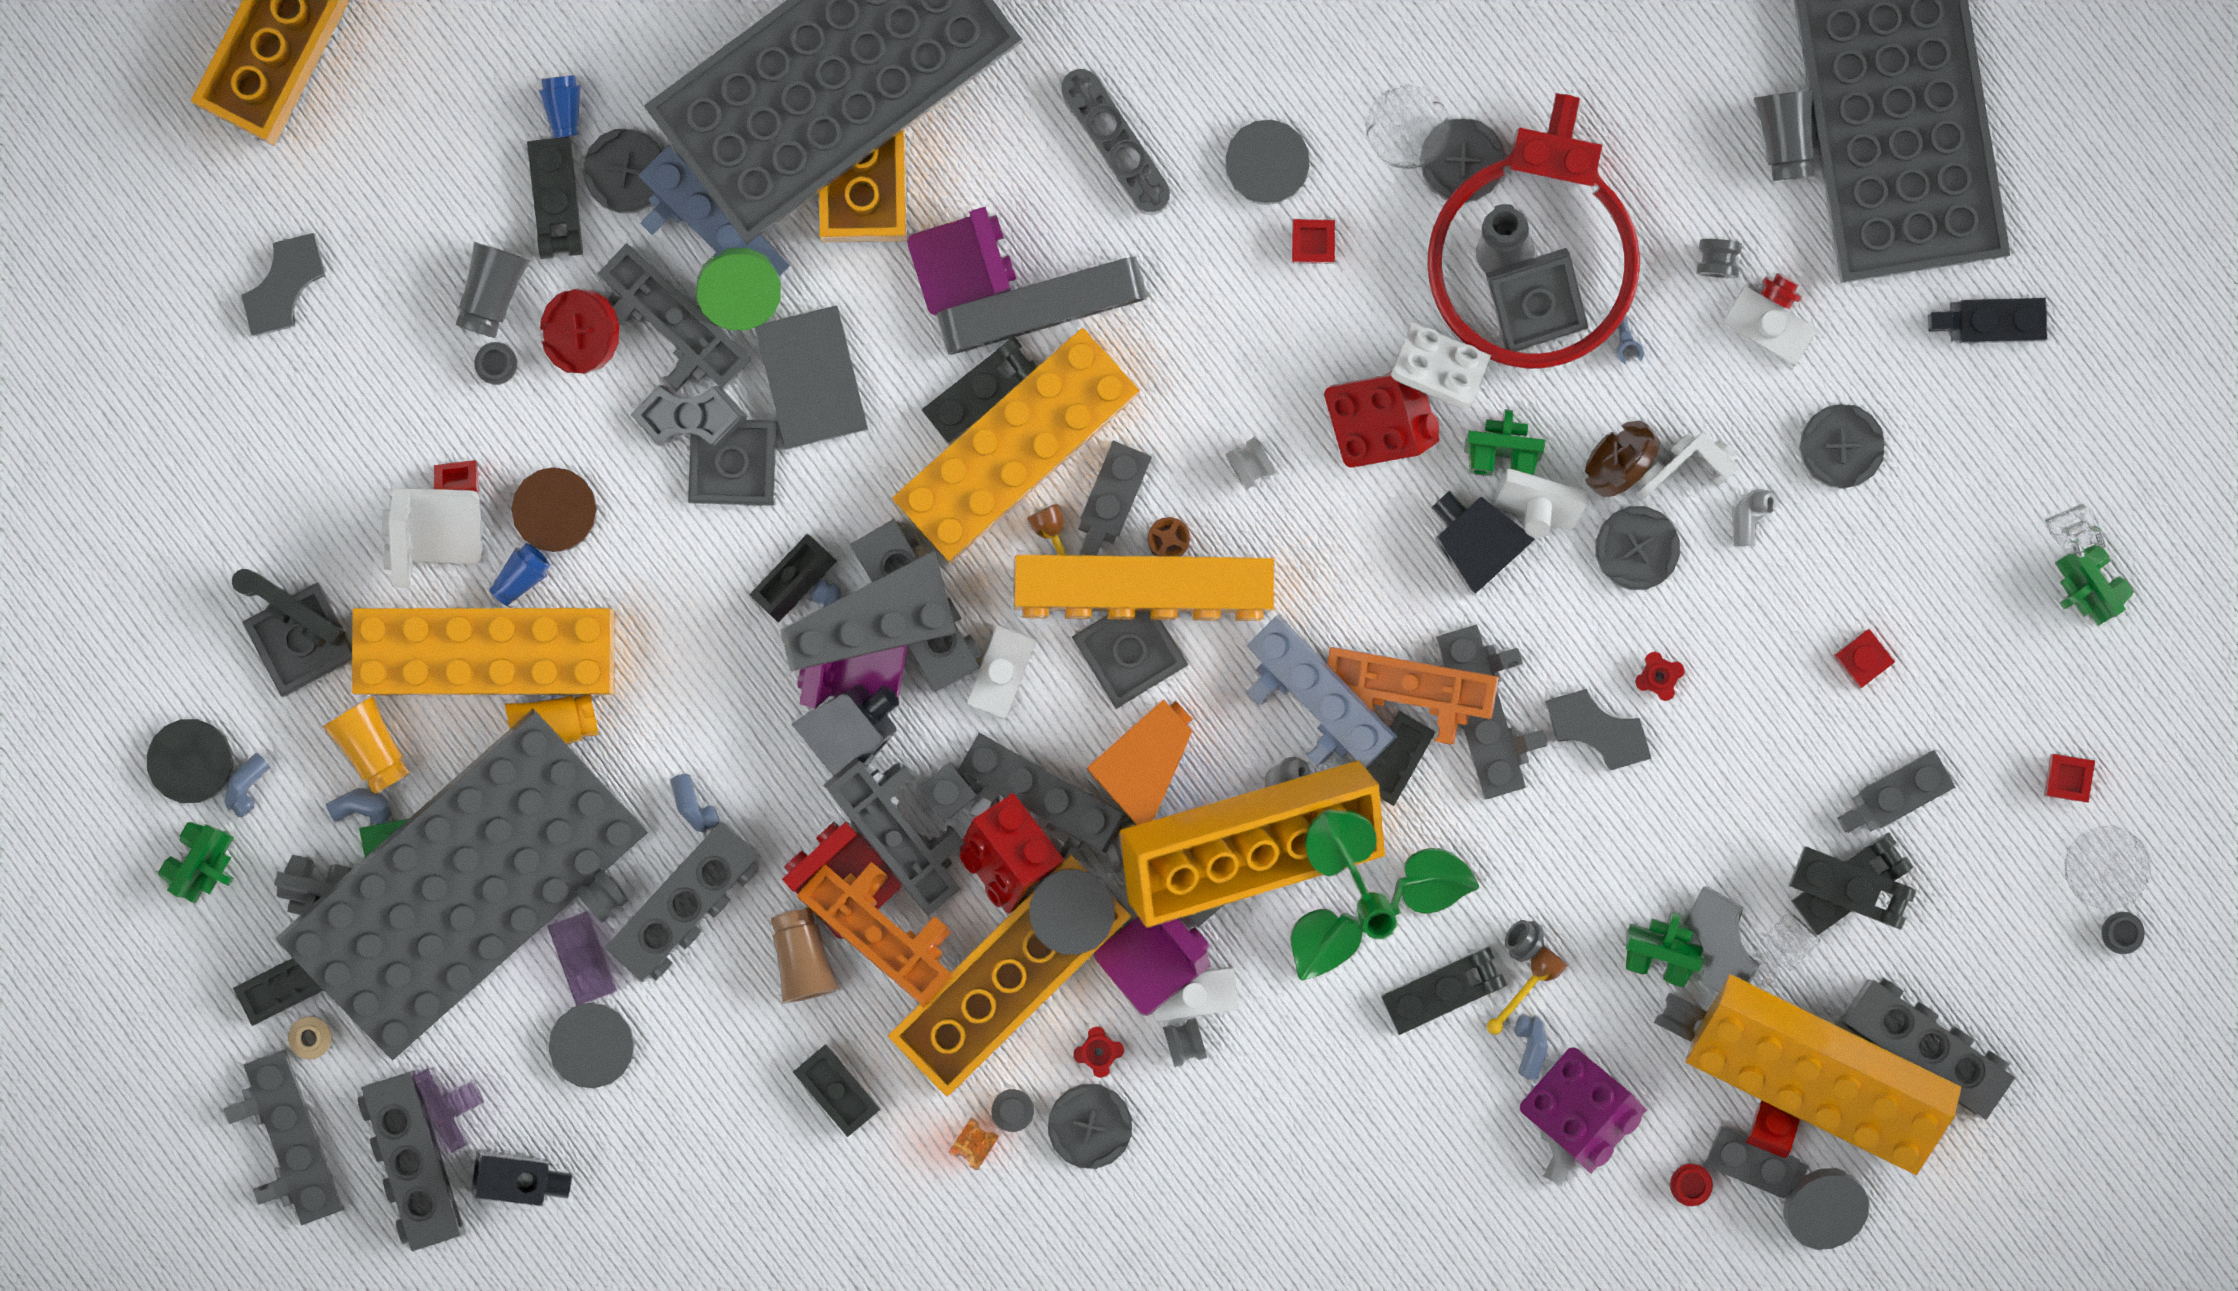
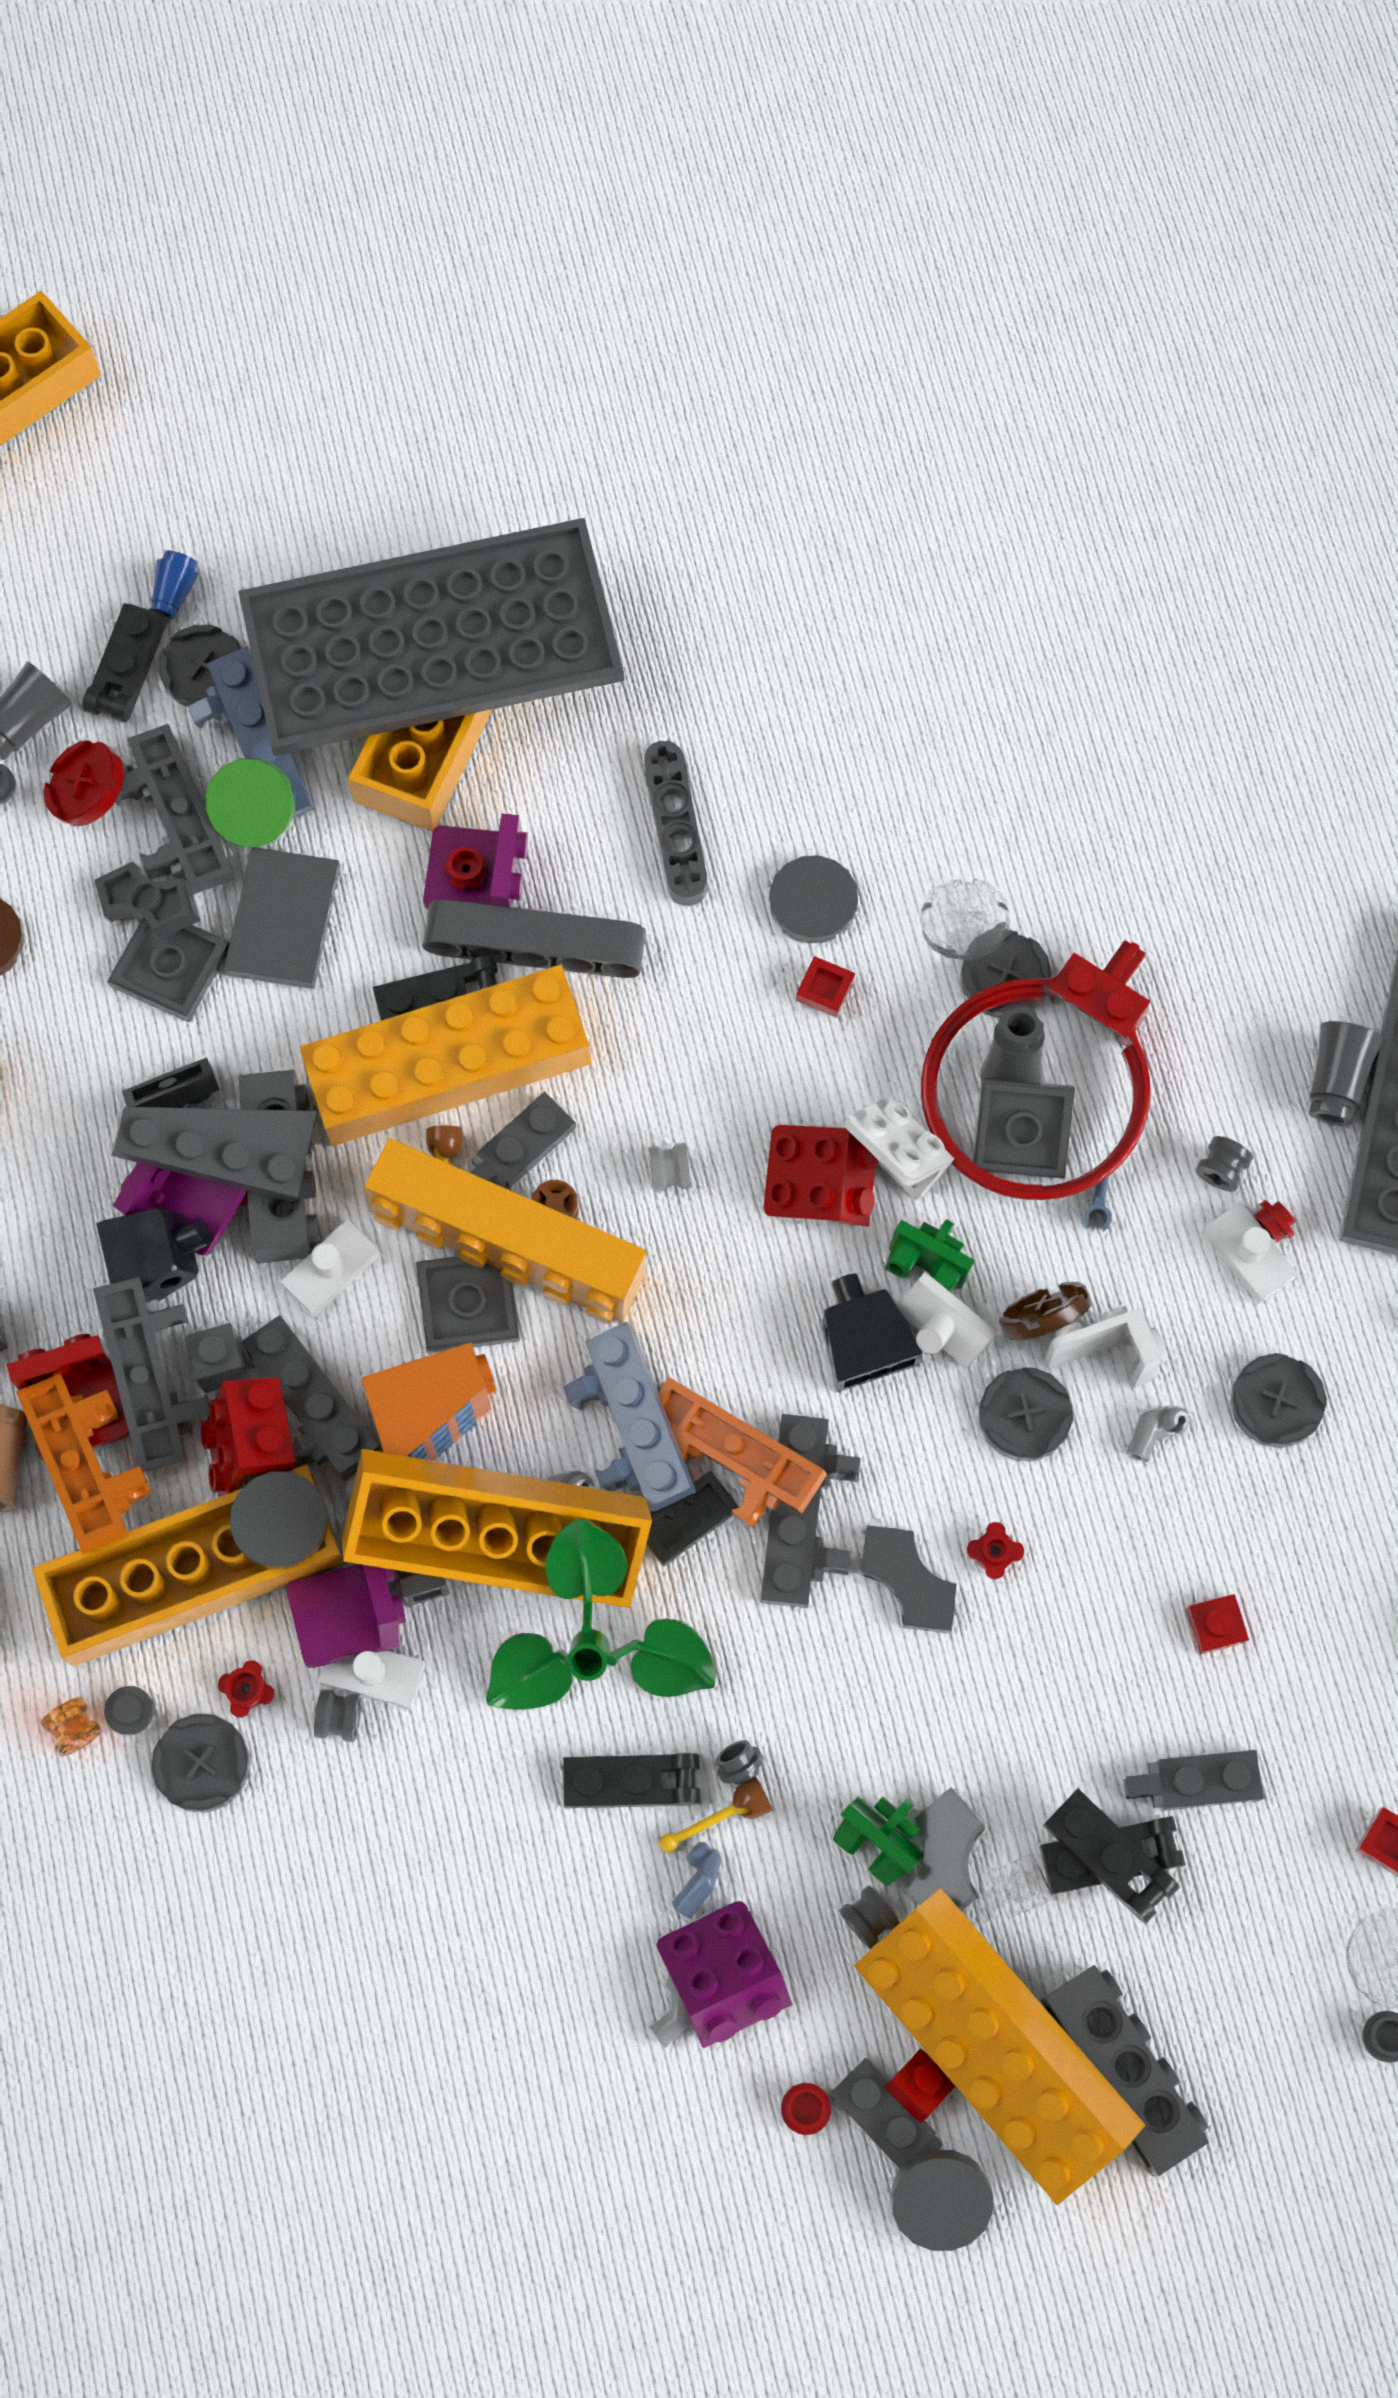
camera: 30 degrees right, 15 degrees down
none -> red plate [444,846,488,890]

